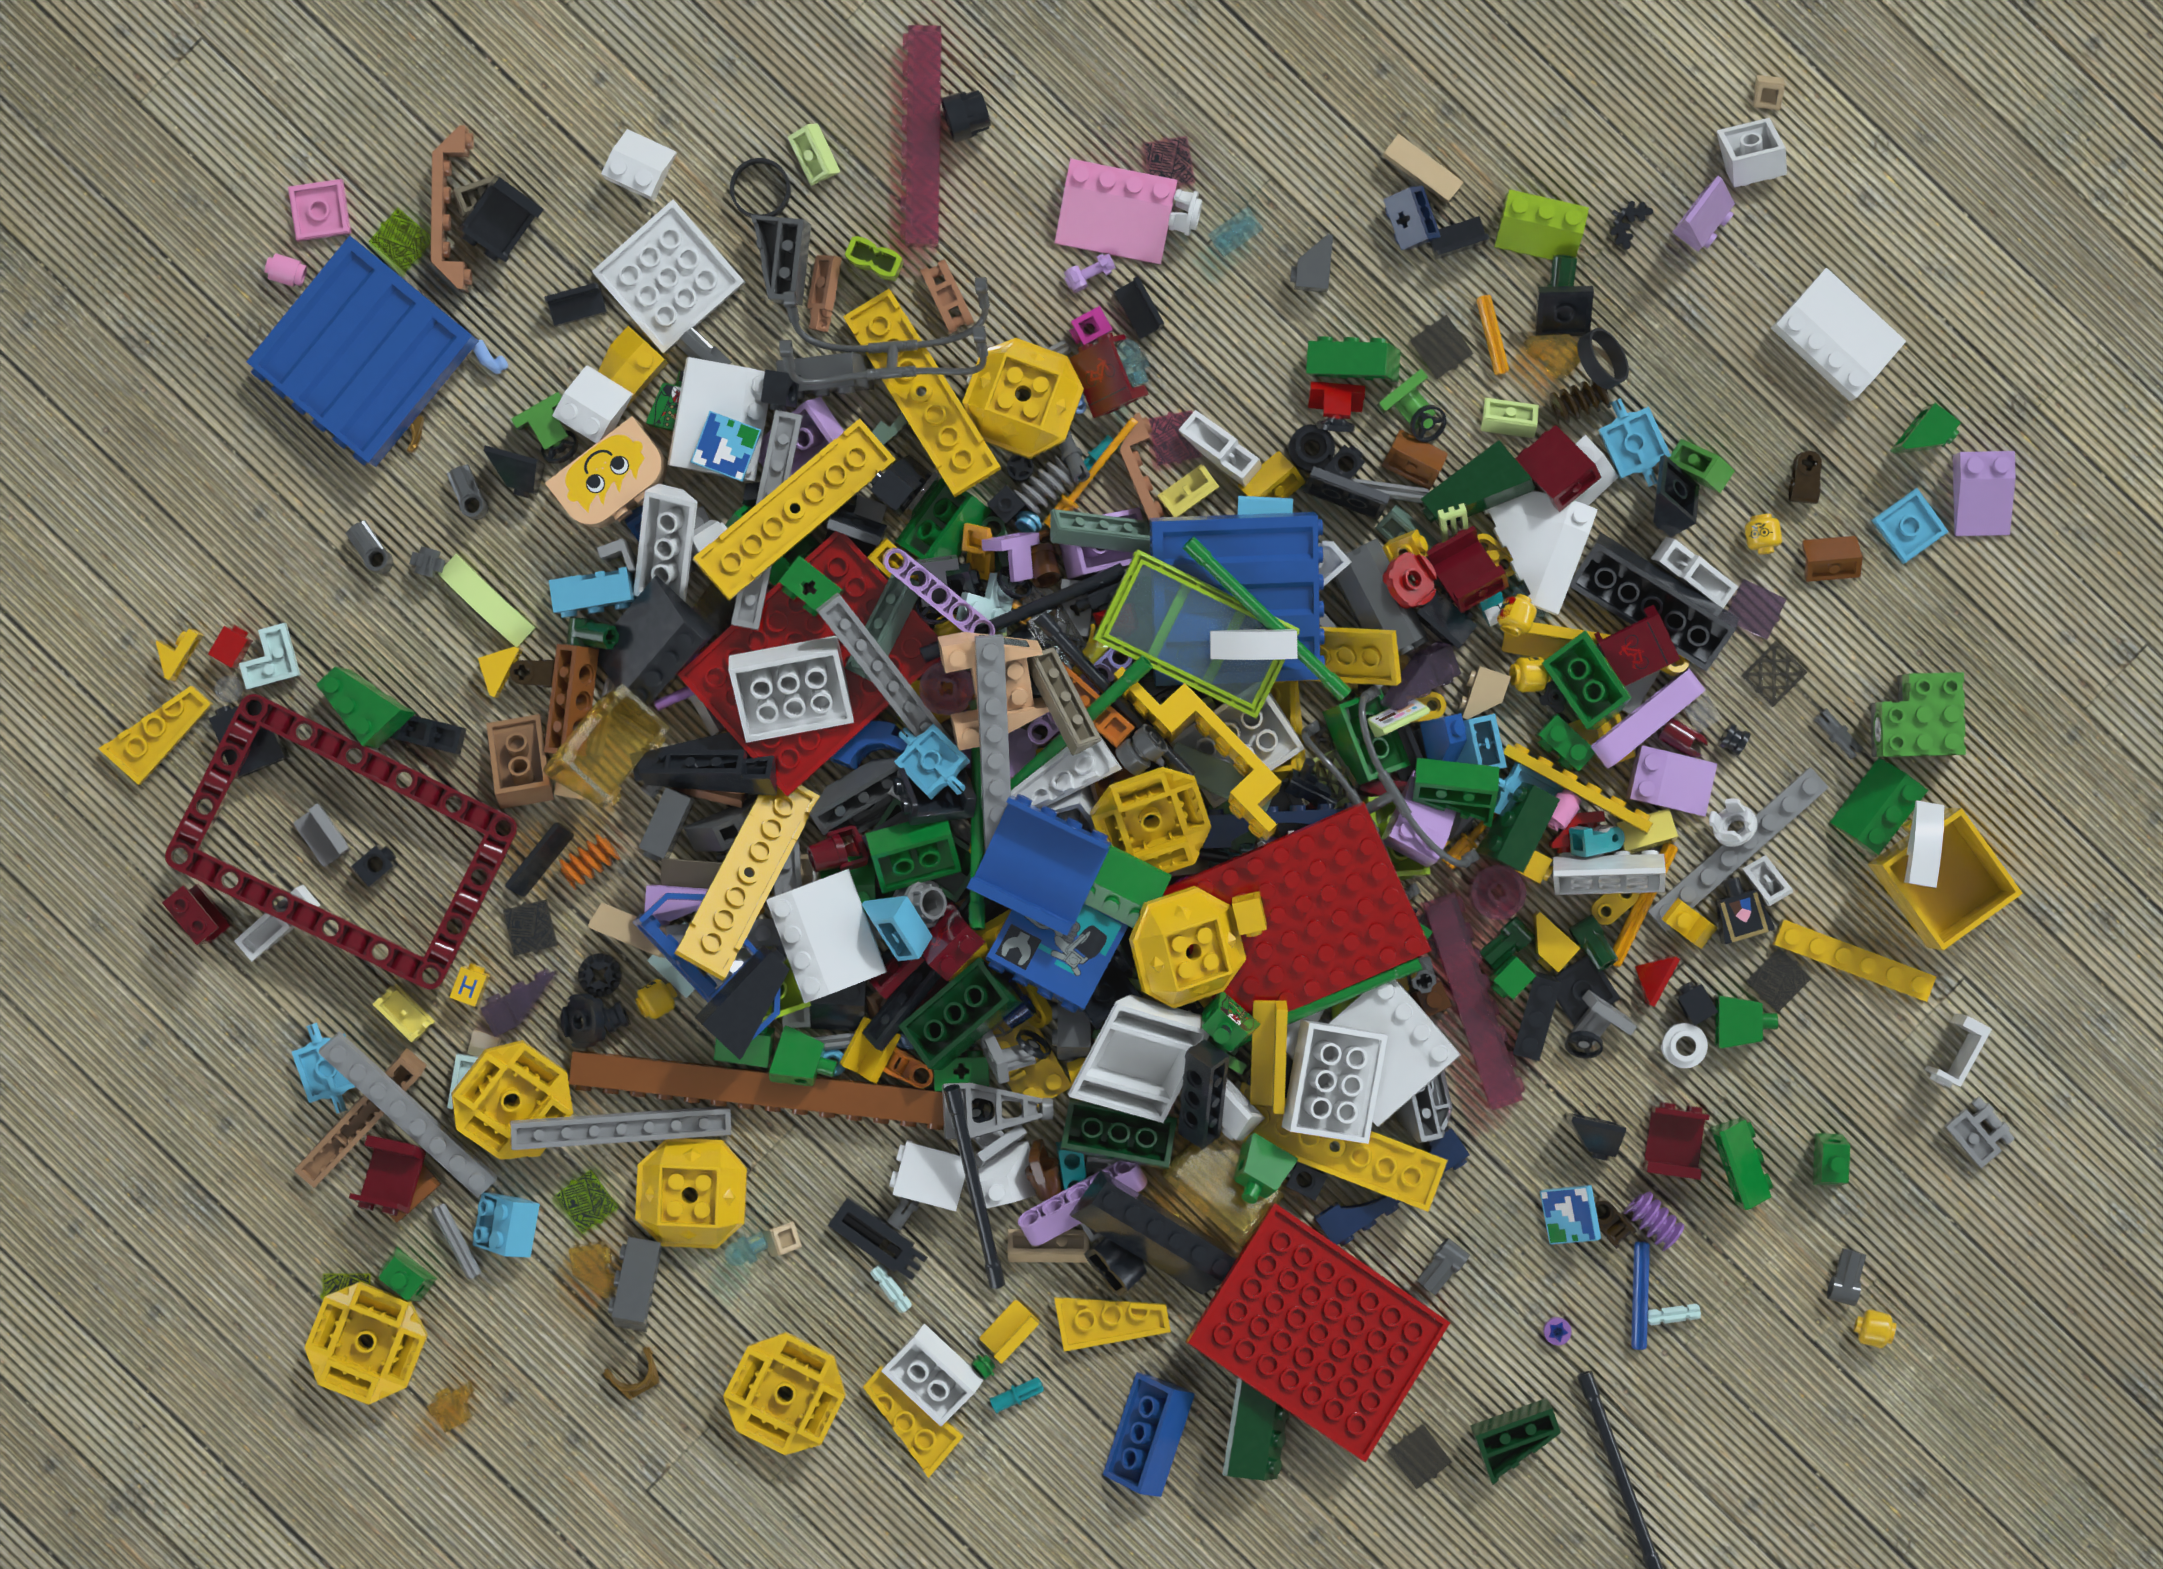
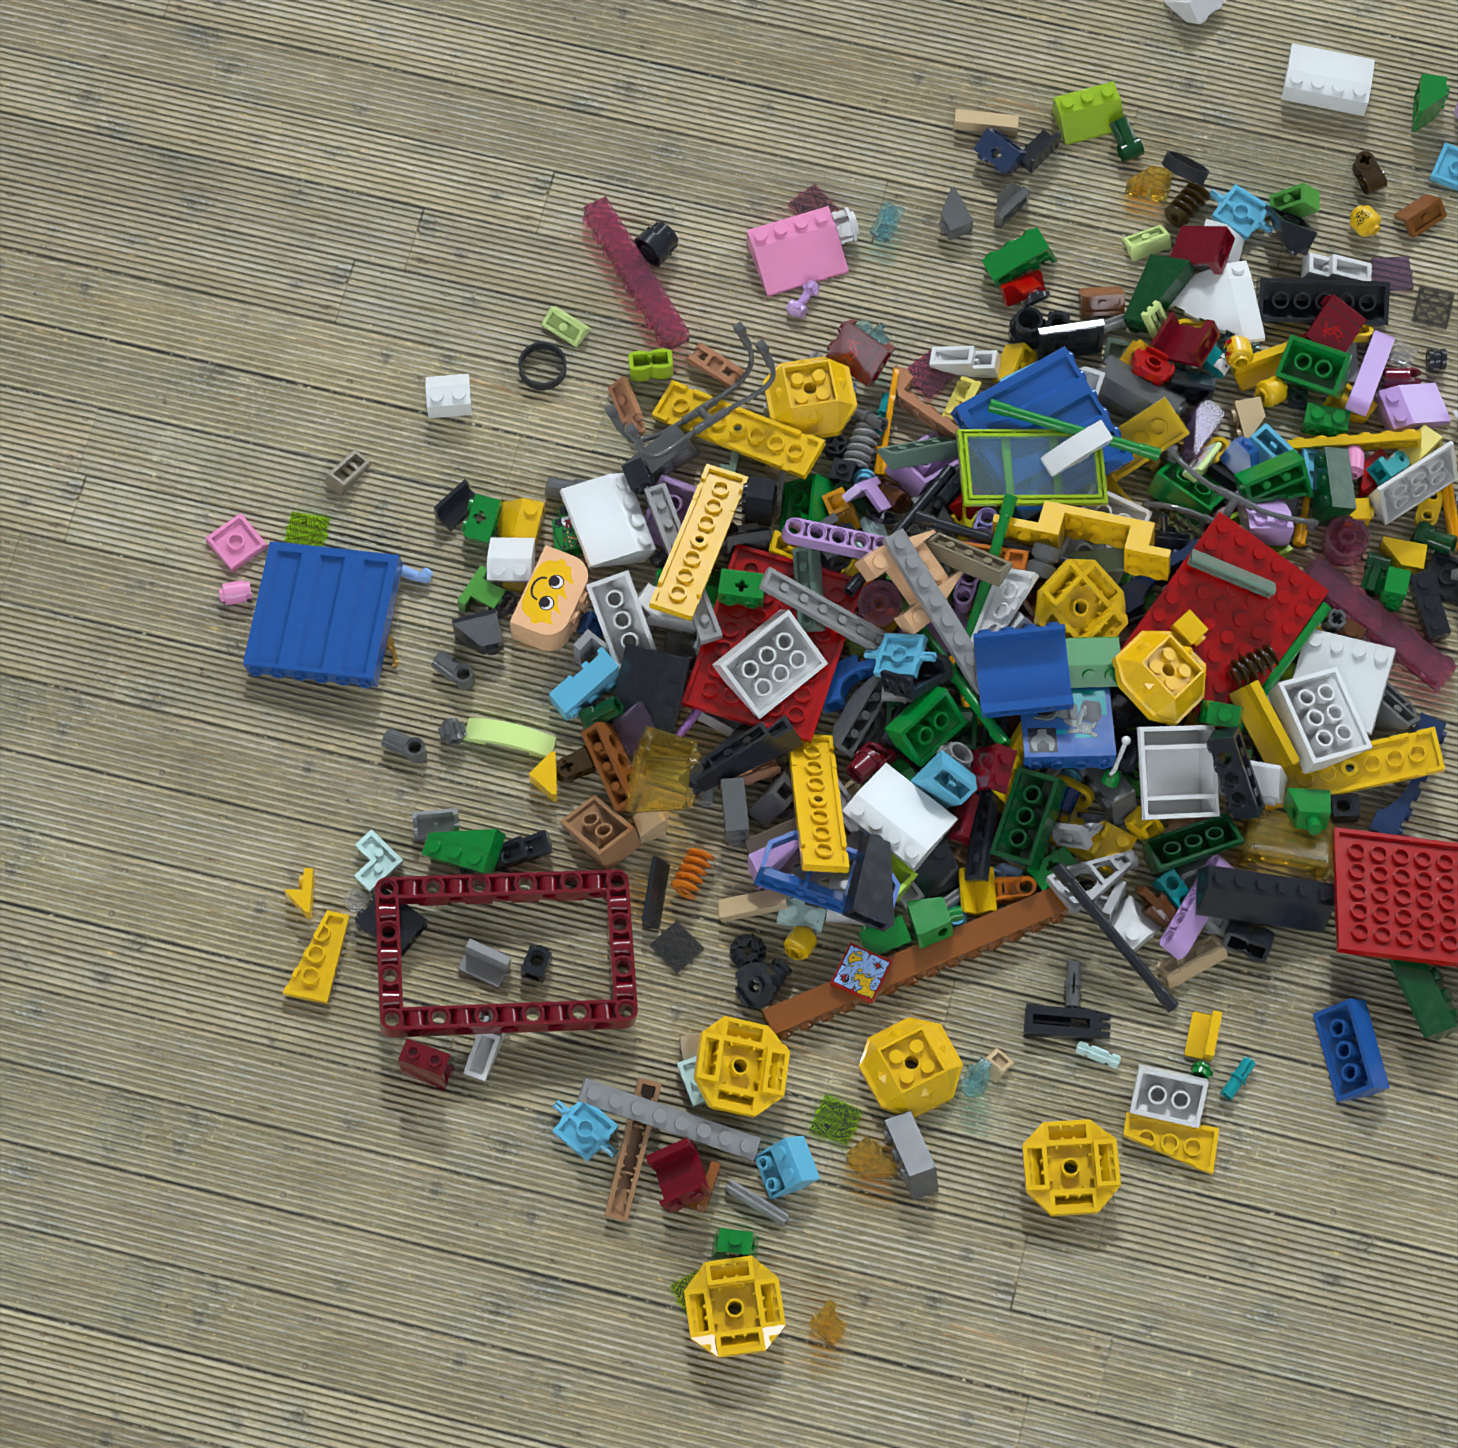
camera: 30 degrees left, 20 degrees down
red brick [208,624,253,669] -> none
light yellow hinge [372,983,435,1043] -> none
nougat slope [431,125,474,293] -> none
yellow brick [449,963,490,1007] -> none
black panel [458,175,544,263] -> none
clear purple slope [480,968,559,1037] -> none
light grey plate [510,1106,731,1150] -> none
white plate [592,200,746,354] -> none
pearl gold helmet [603,1346,660,1400] -> none
tile [691,411,762,482] -> none
dark grey wedge [751,215,811,306] -> none
white panel [889,1140,965,1211] -> none
yellow wing [1054,1297,1171,1352] -> none
dark pink brick [1069,306,1113,345] -> none
black panel [1114,276,1164,340] -> none
bright green piece [1377,369,1447,442] -> none
clear smoke piece [1410,315,1474,380] -> none
light orange axle [1476,295,1509,375] -> none
black tile [1535,286,1594,337] -> none
black animal [1609,201,1653,250] -> none
lavender slope [1672,176,1735,251] -> none
none -> light grey hinge [412,808,460,842]
none -> green brick [461,493,503,545]
none -> clear purple piece [612,702,658,754]
none -> tile [830,942,892,1004]
none -> dark grey slope [994,182,1030,228]
none -> hinge [1101,736,1131,788]
none -> sand green slope [1187,549,1276,598]
none -> dark brown piece [1228,644,1279,688]

